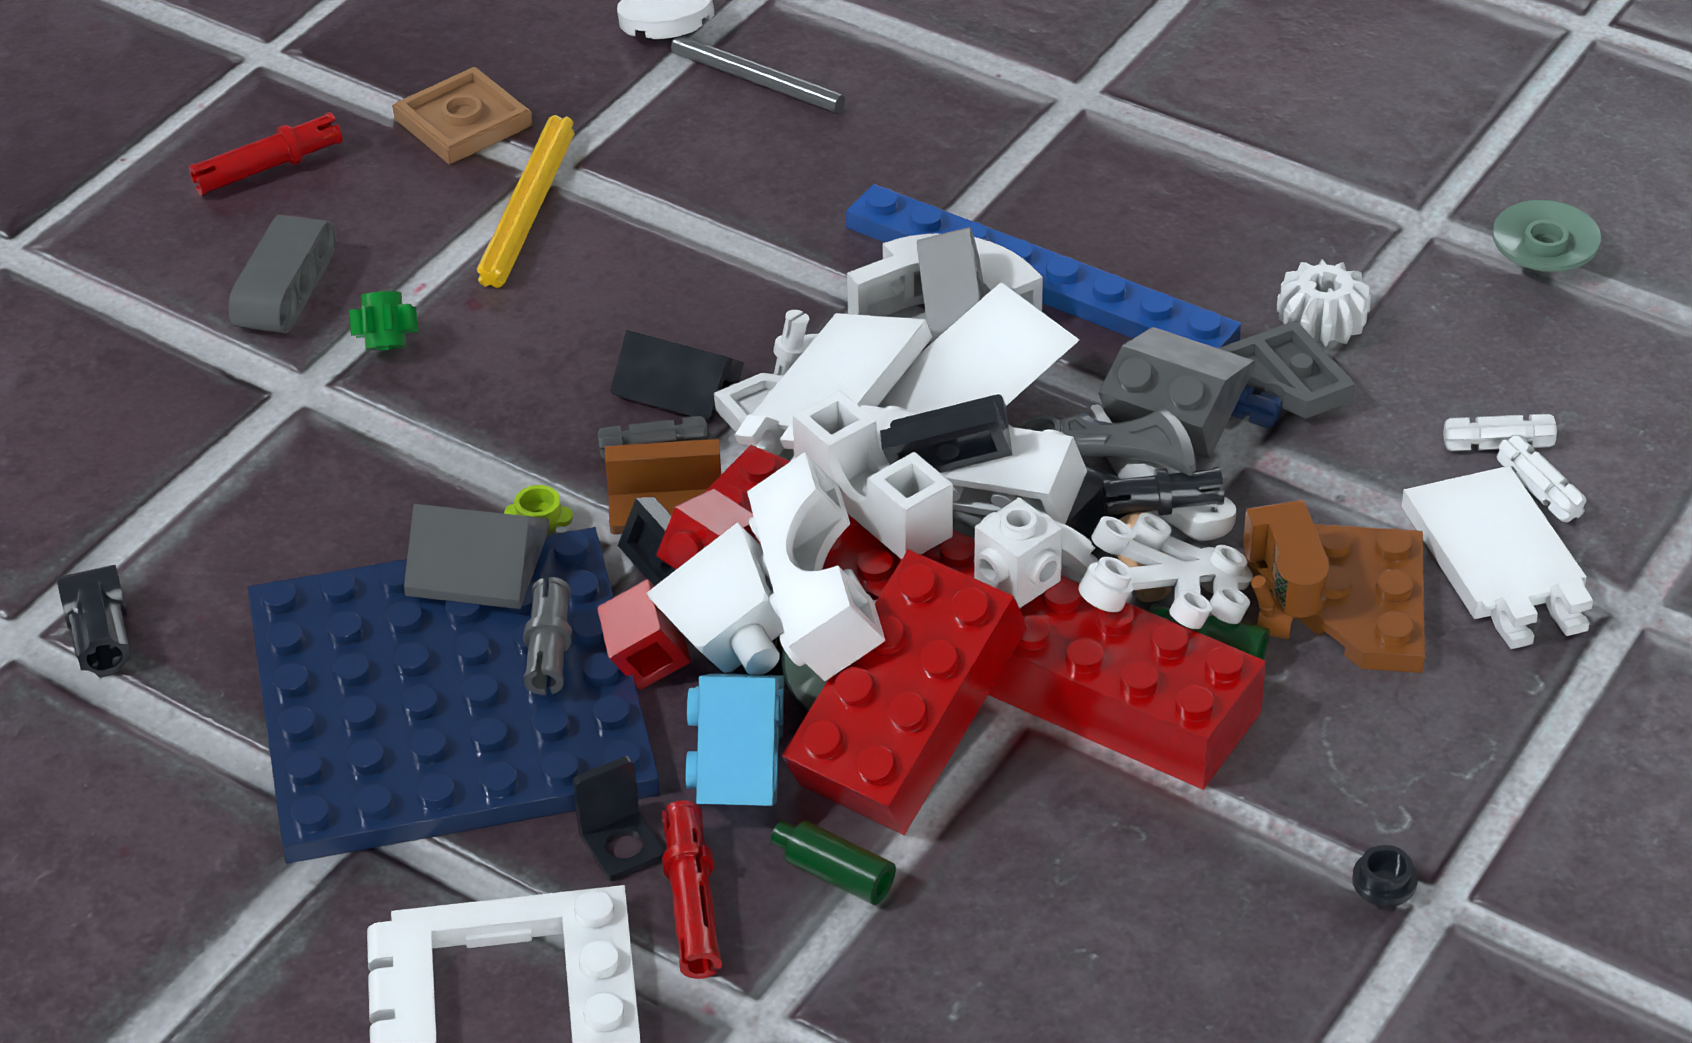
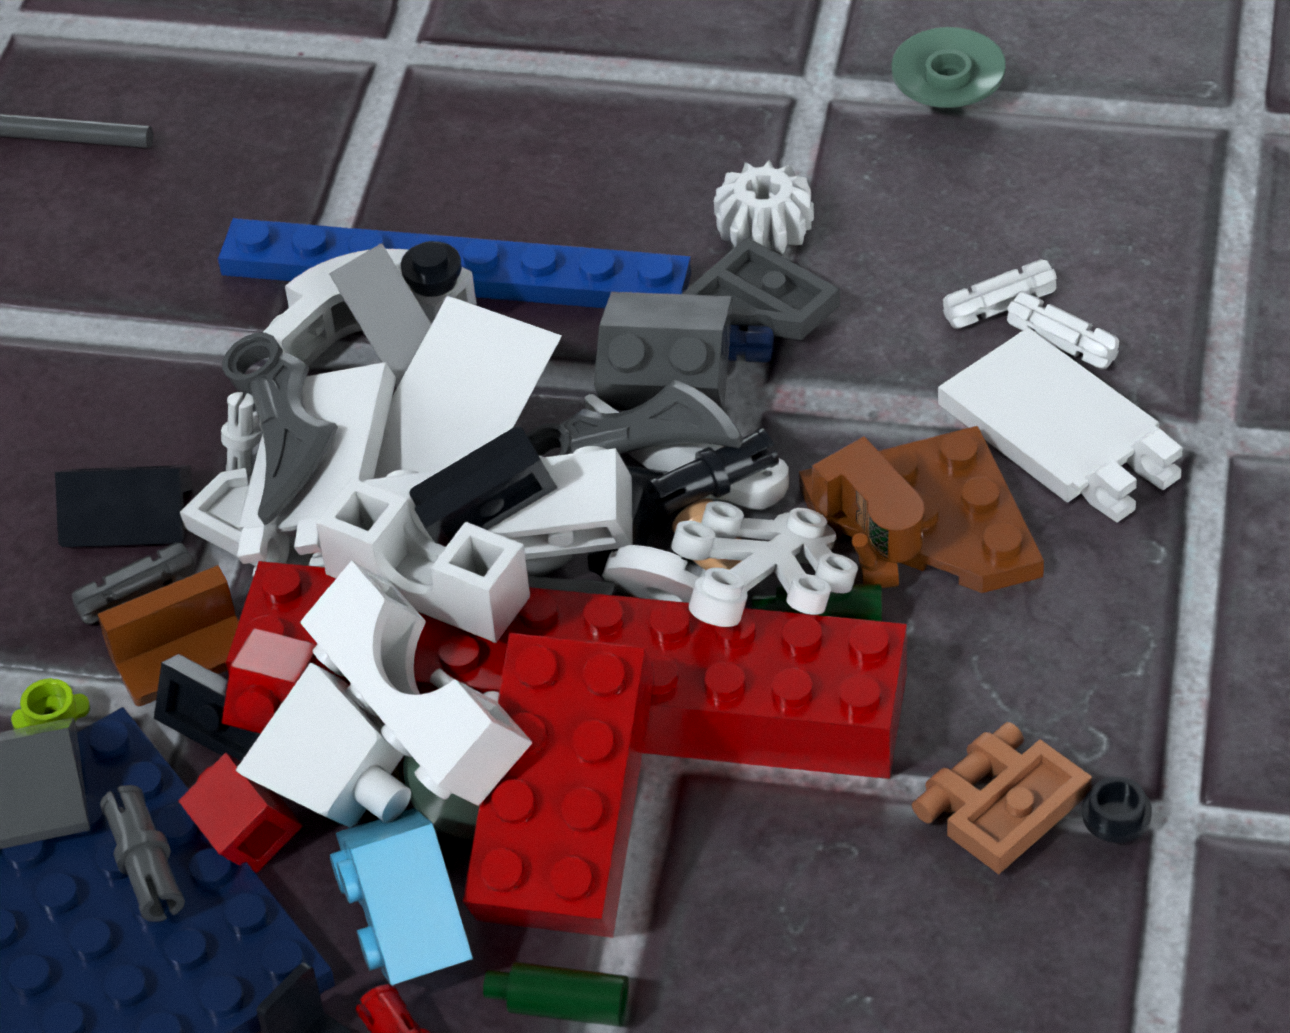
camera: 20 degrees left, 5 degrees up
white brick [974,498,1062,609] -> none
none -> dark grey piece [222,333,338,525]
none -> black plate [400,241,462,297]
none -> nougat plate [912,722,1092,874]

